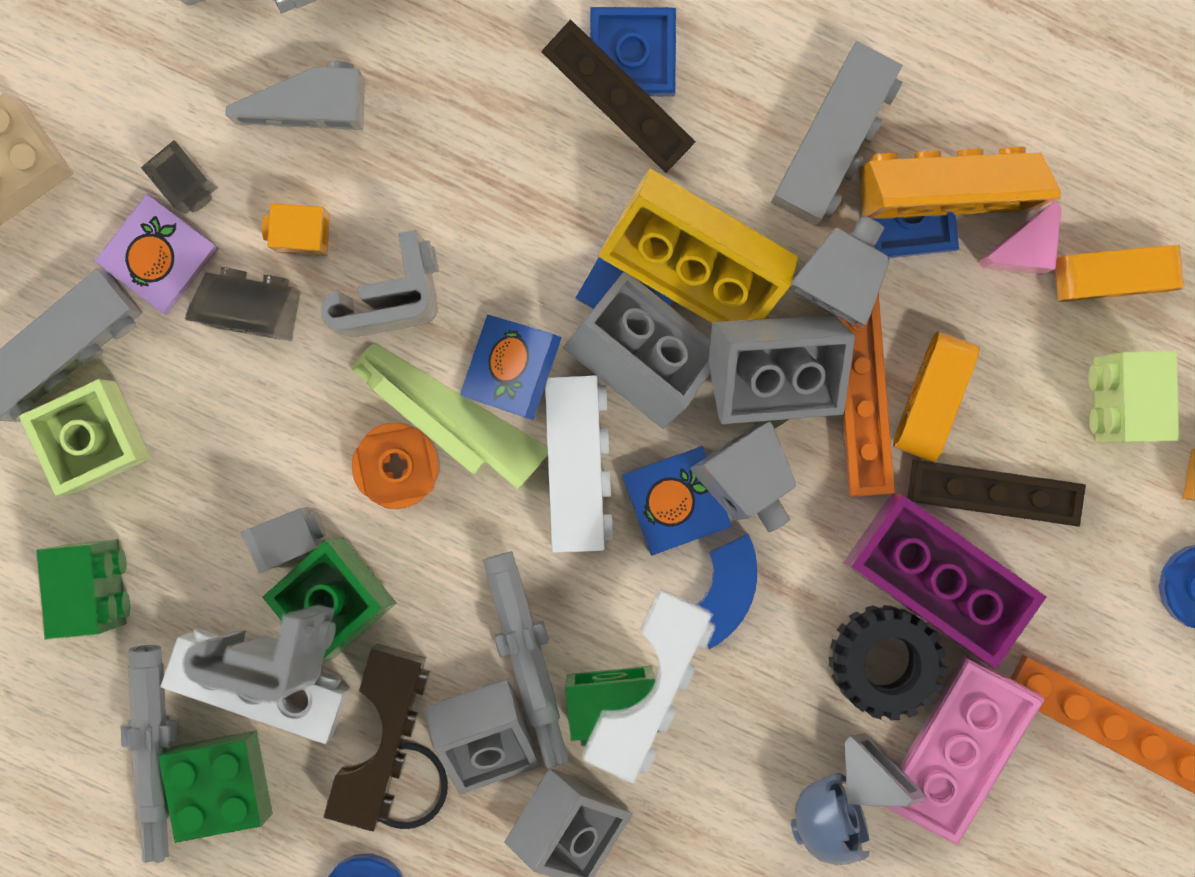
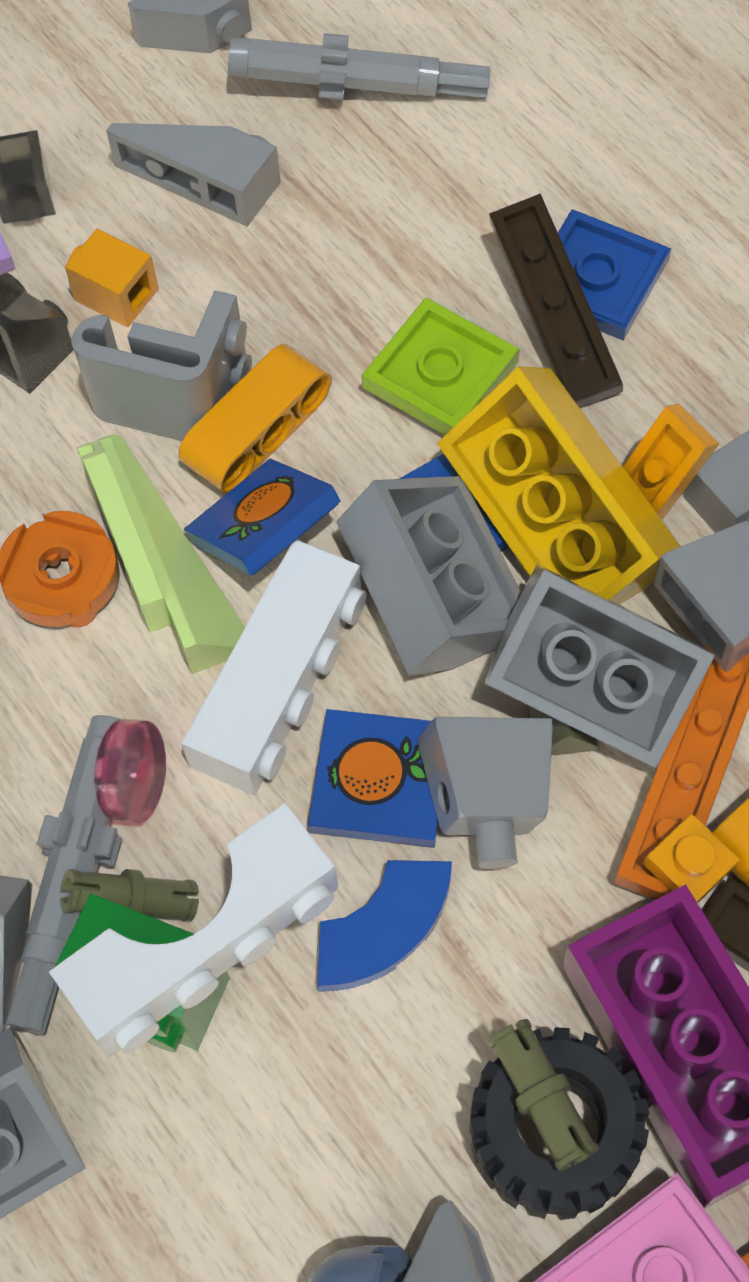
camera: 30 degrees right, 25 degrees down
none -> olive pin [60,869,199,922]
none -> clear pink piece [94,719,166,823]
none -> light orange beam [178,343,332,493]
none -> lime plate [361,297,520,435]
none -> olive pin [488,1019,600,1172]
none -> light orange plate [623,403,719,520]
none -> light orange plate [643,813,740,903]

